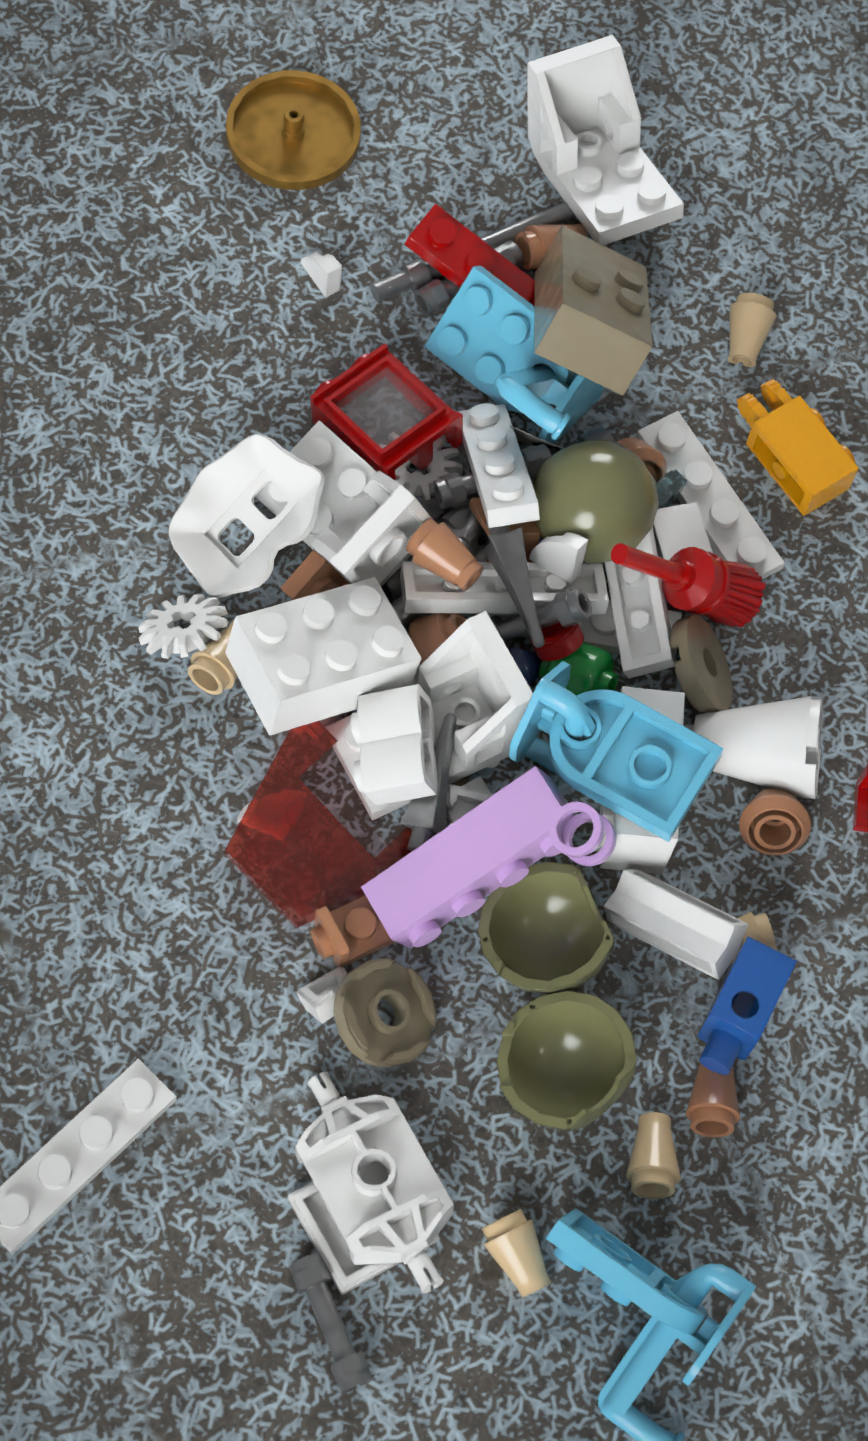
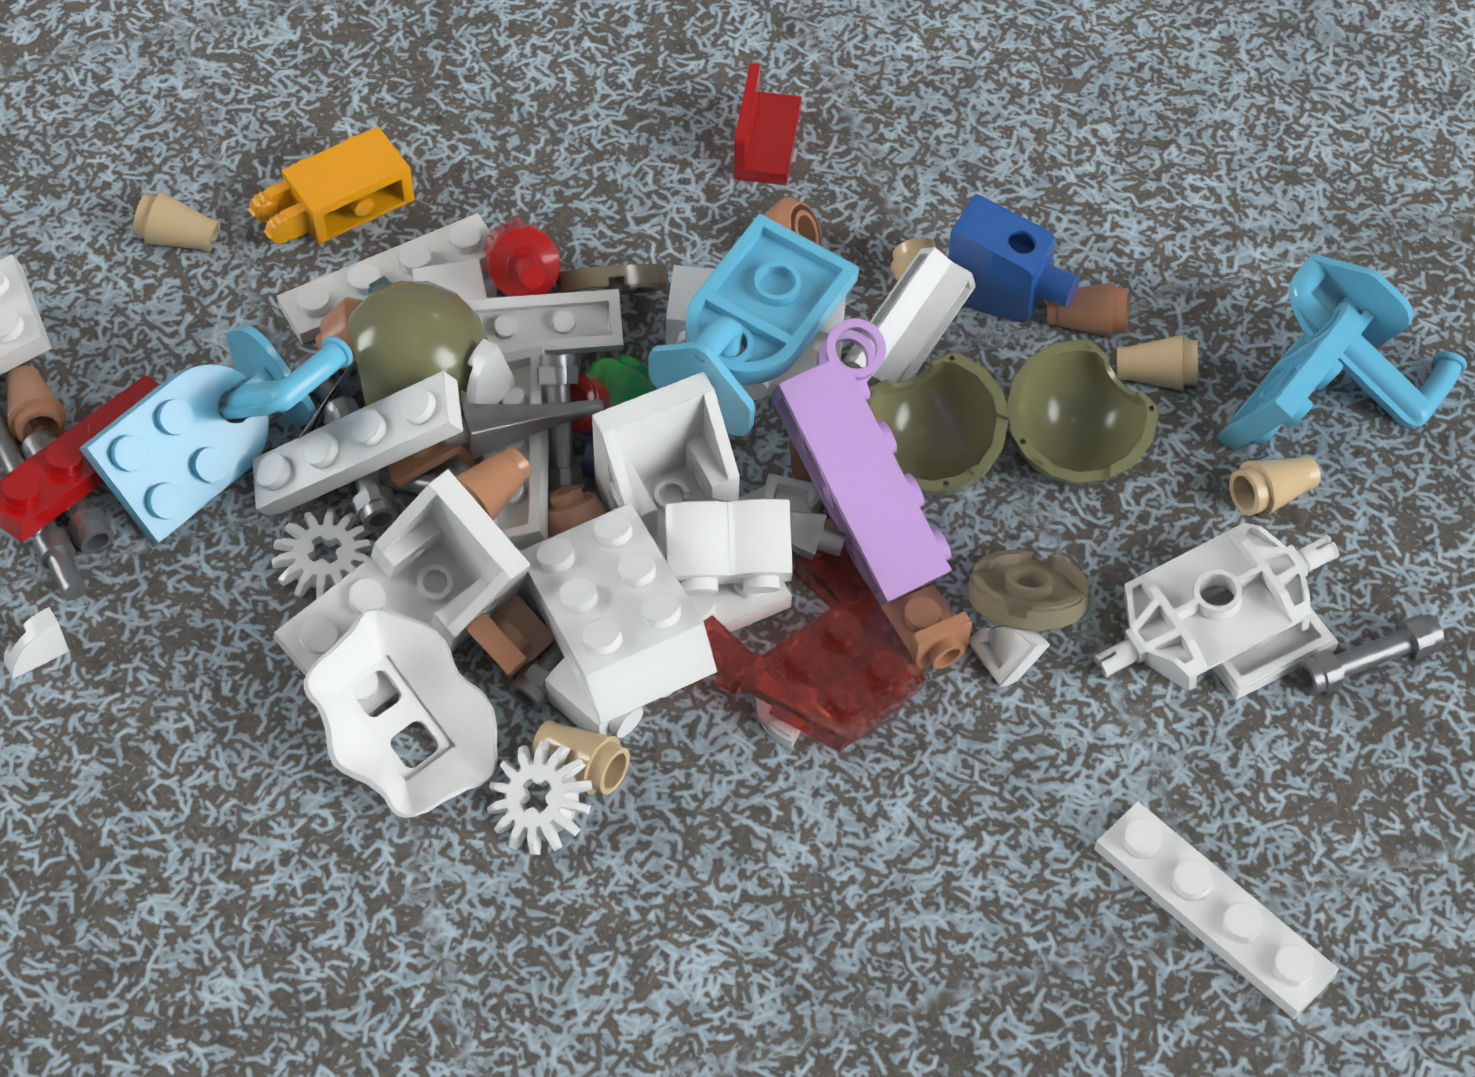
camera: 80 degrees left, 10 degrees down
red window [310,343,463,481] -> none
dark tan brick [534,225,653,396] -> none
white cone [685,696,823,799] -> none

